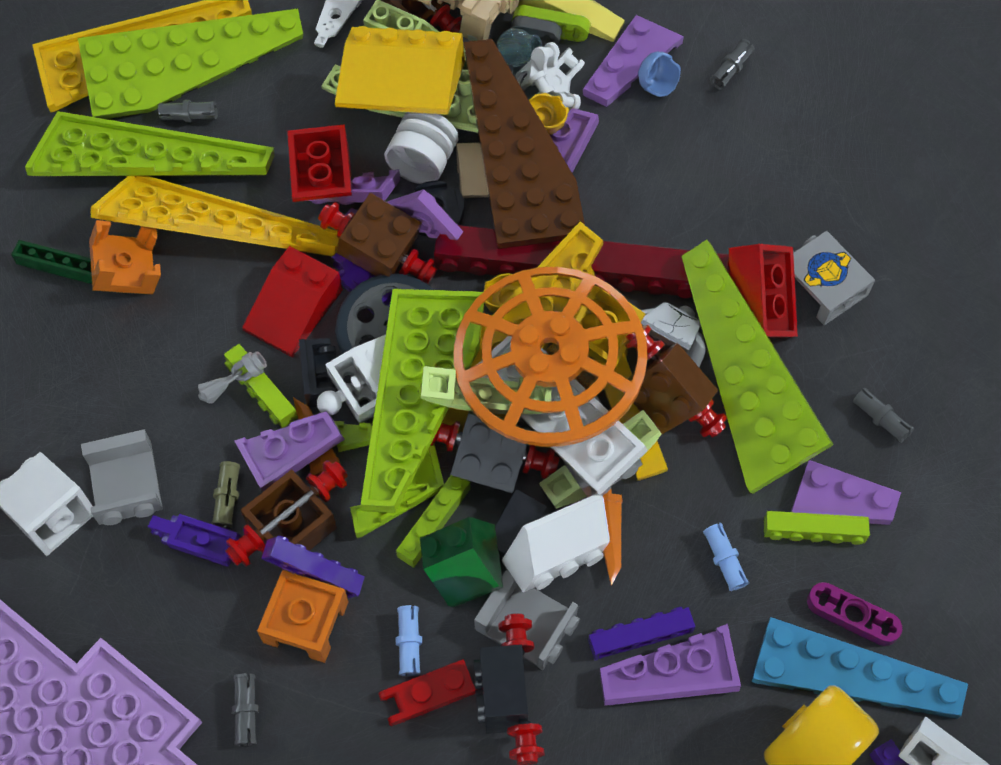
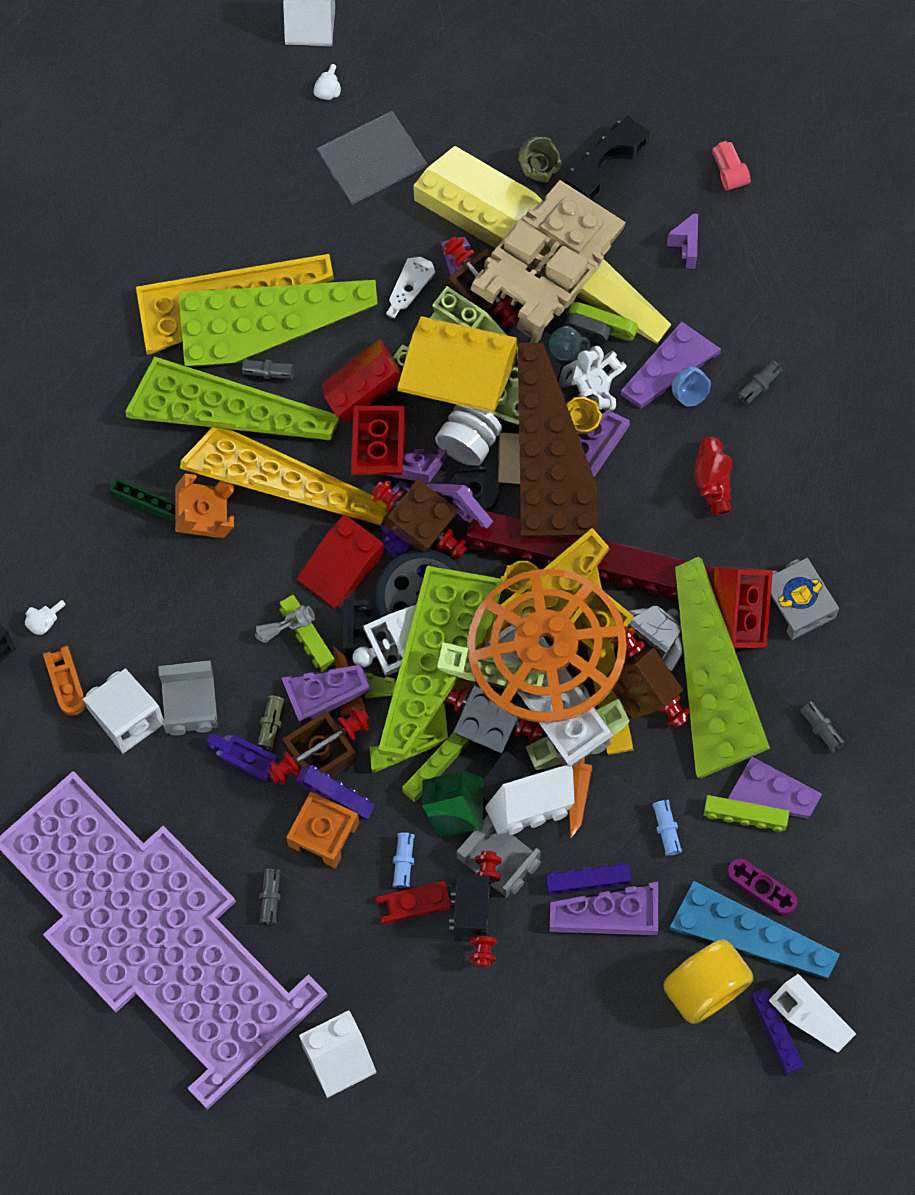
camera: 10 degrees right, 5 degrees up
none -> red slope [322,339,402,423]
none -> red animal [694,437,733,516]

